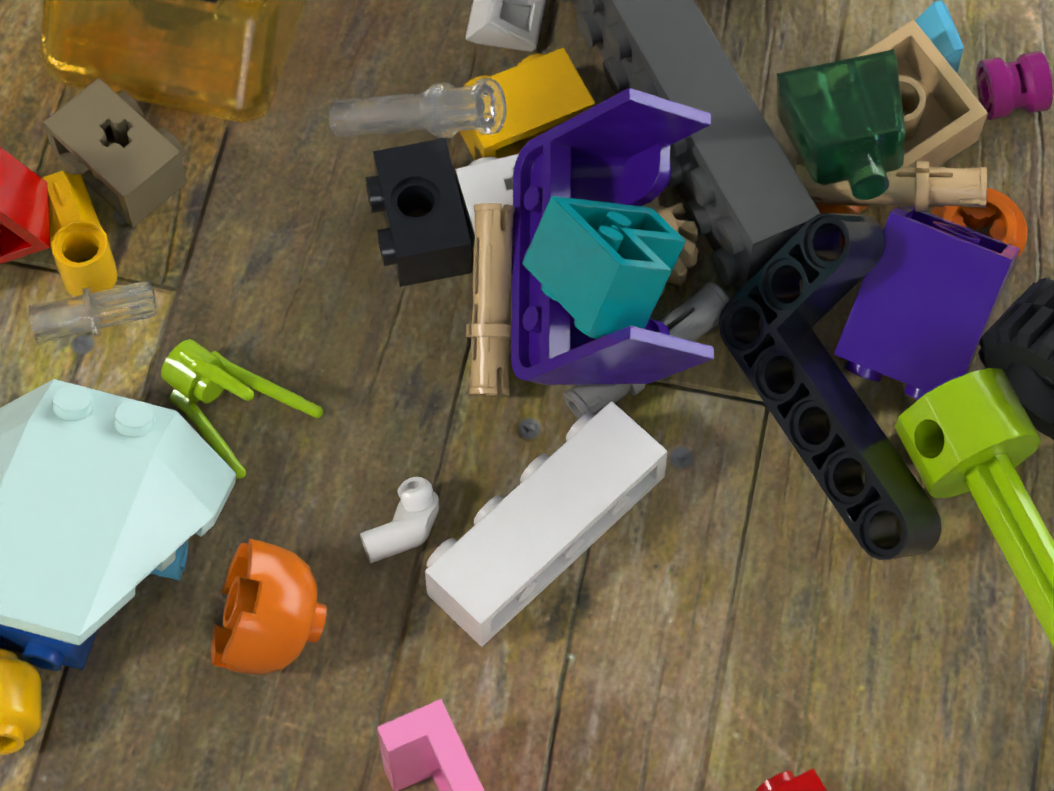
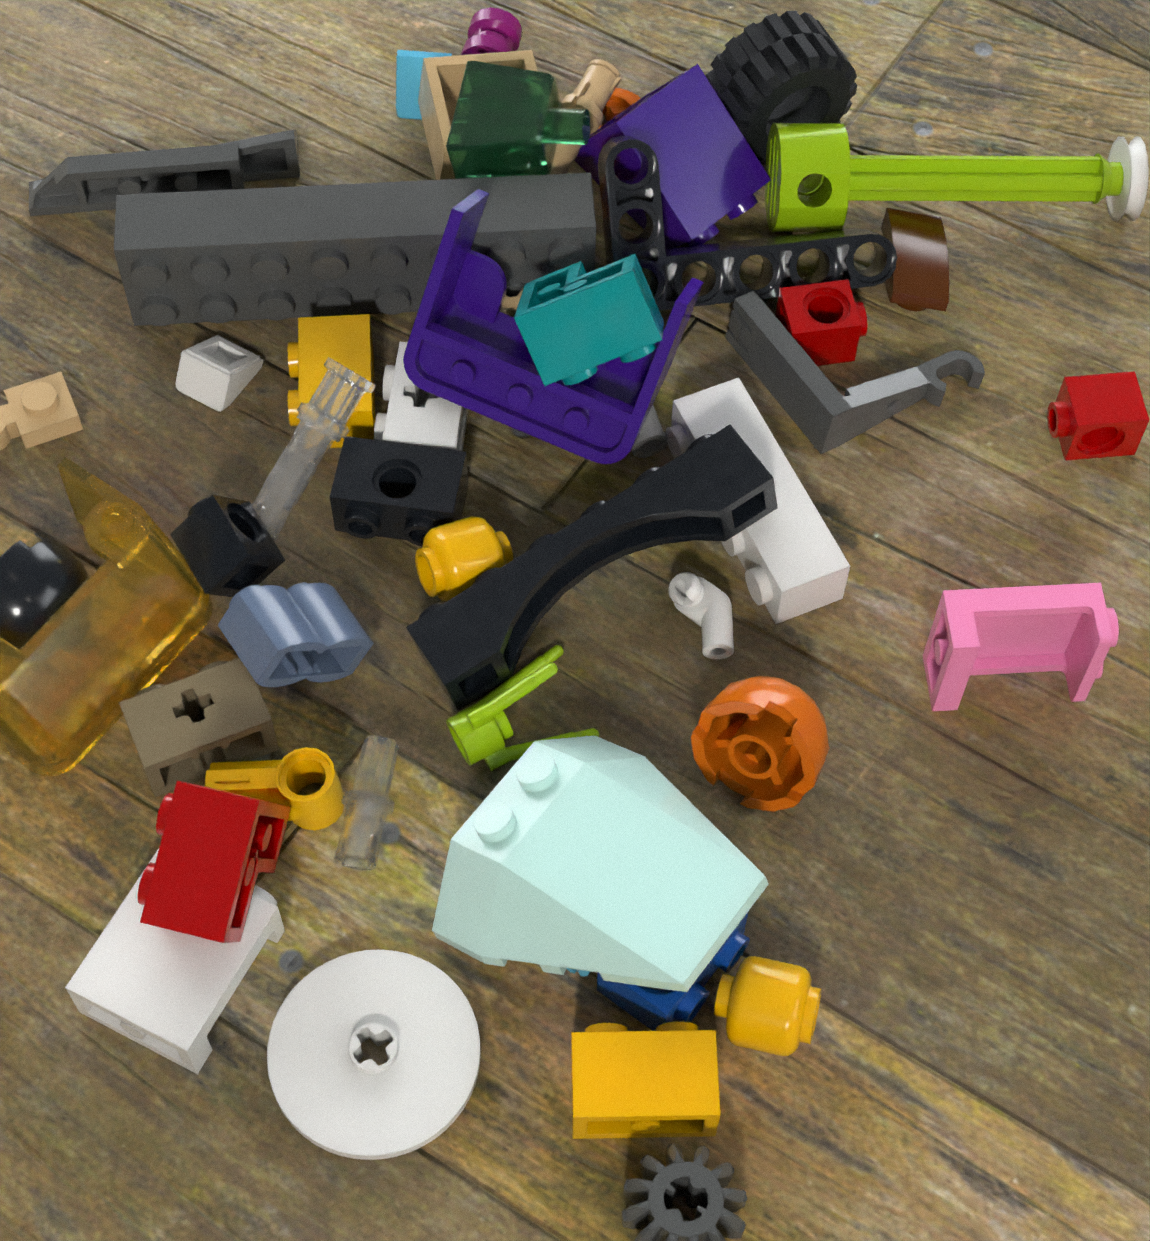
camera: 70 degrees left, 5 degrees down
tan pin [466,203,514,396] -> none
none -> black brick [170,494,285,597]
none -> sand blue brick [218,582,374,687]
none -> black arch [406,424,778,711]
none -> yellow head [415,516,513,602]
none -> dark grey hinge [725,291,985,454]
none -> red brick [776,279,868,366]
none -> reddish brown slope [881,208,949,312]

